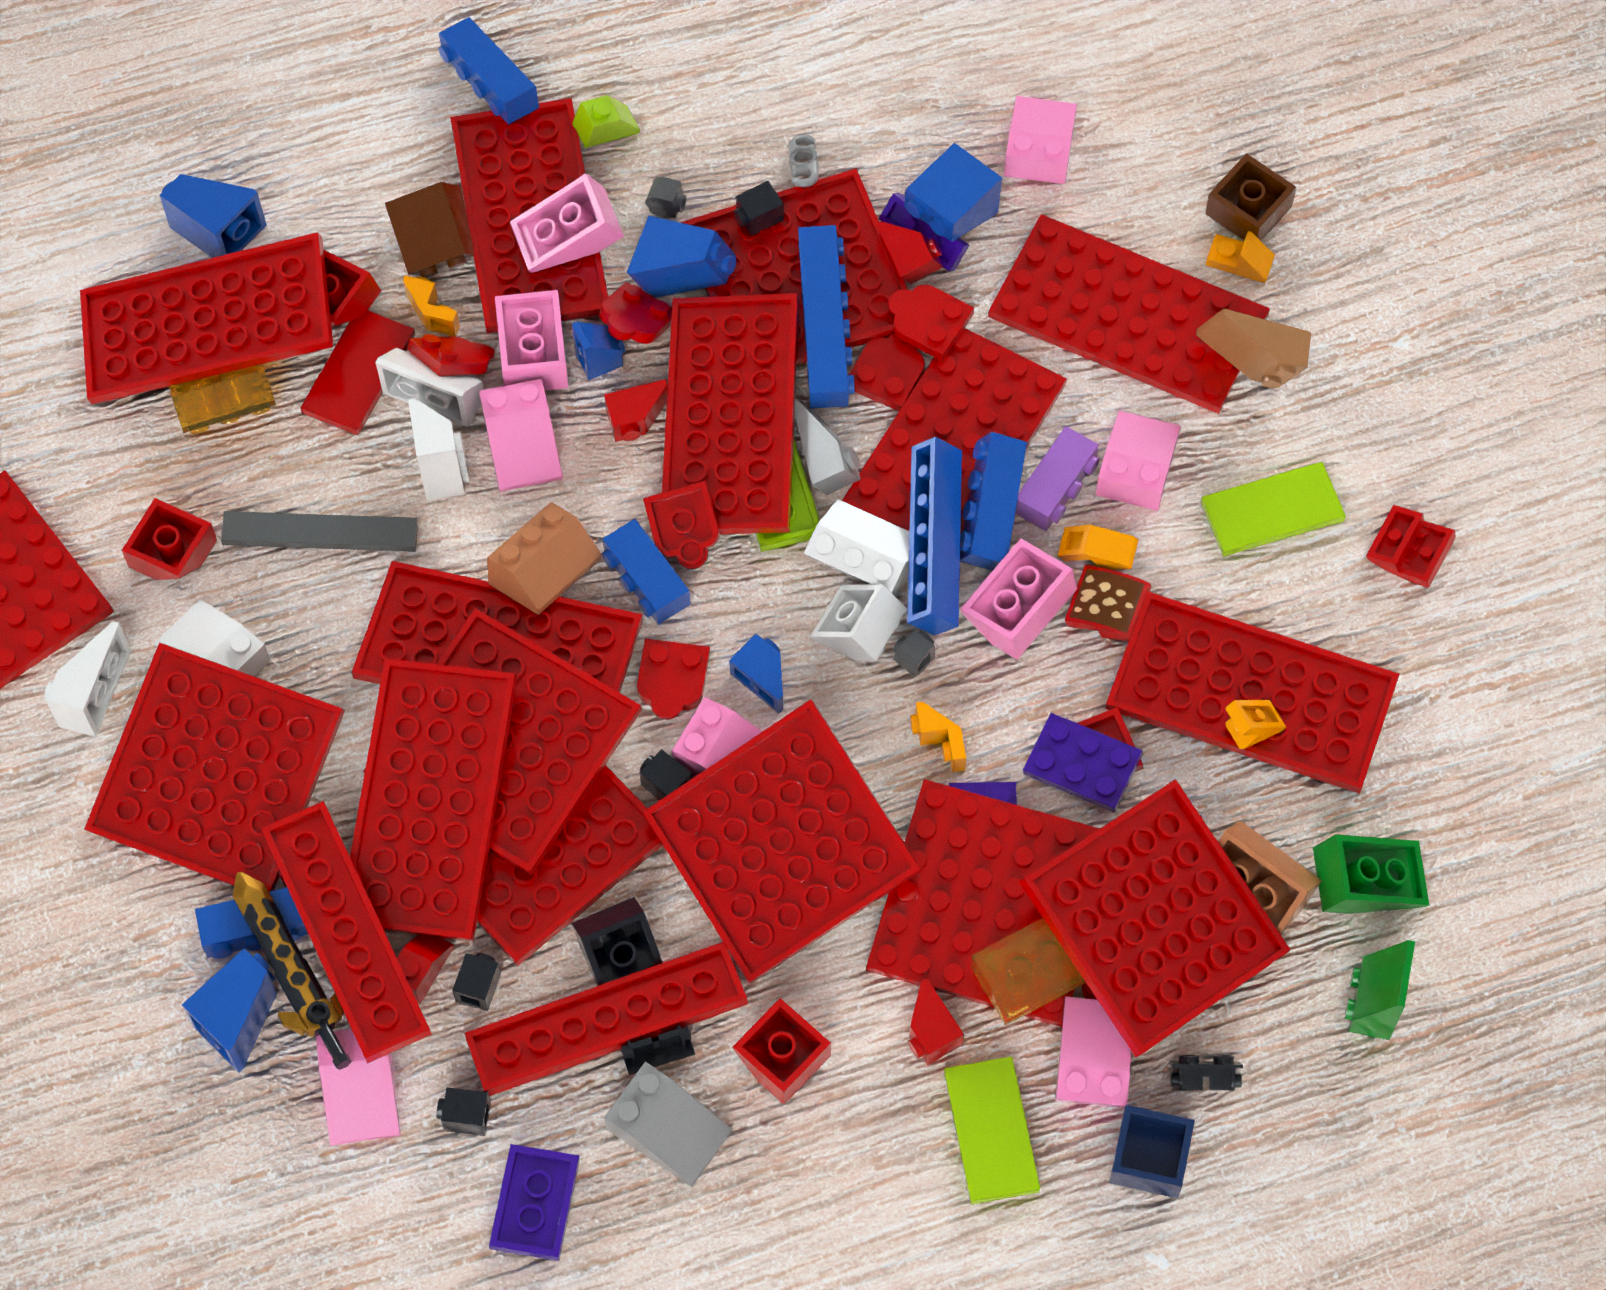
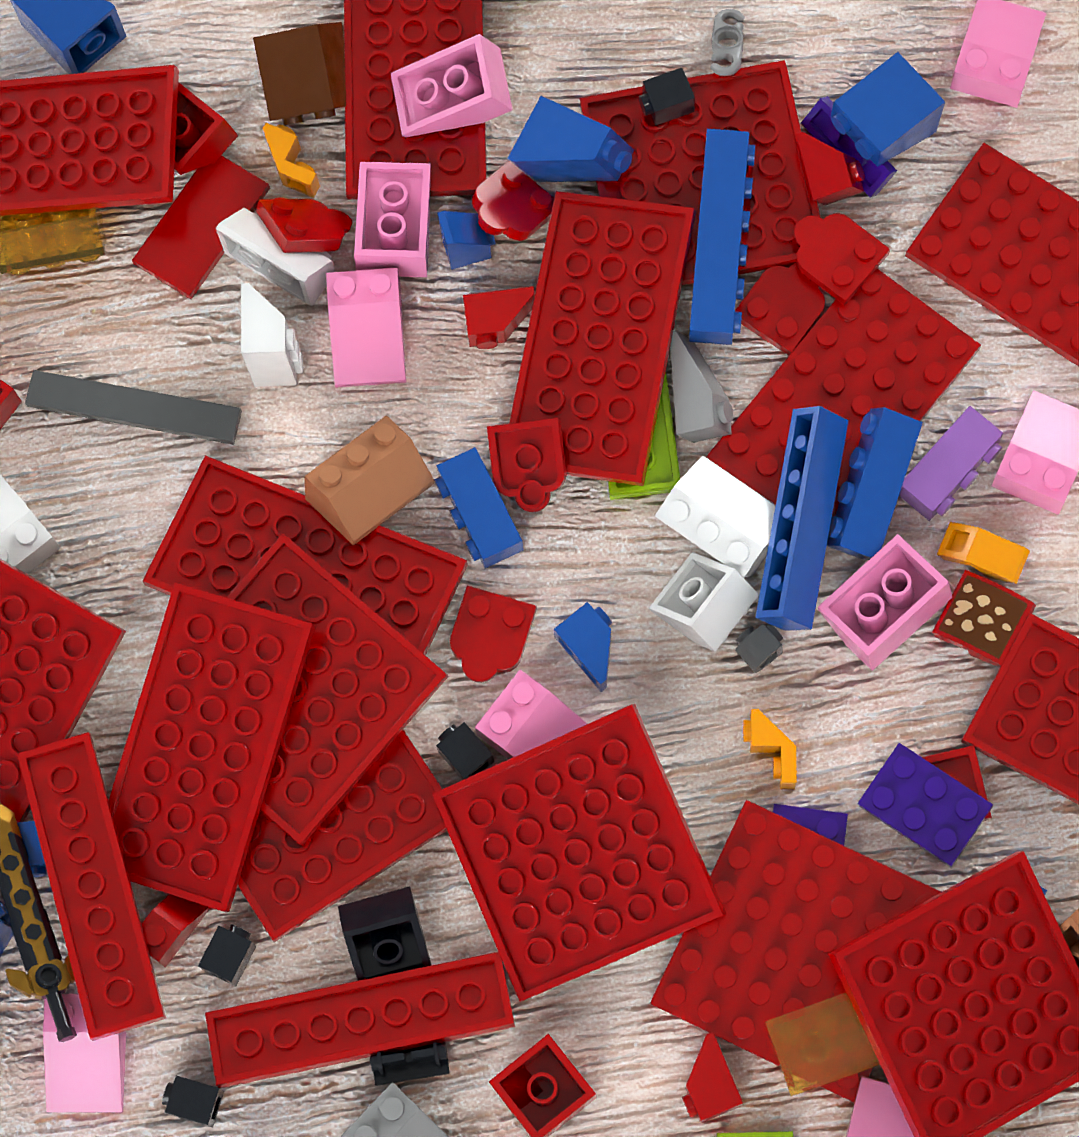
camera: 15 degrees right, 10 degrees up
dark grey plate [645,177,686,218] -> none

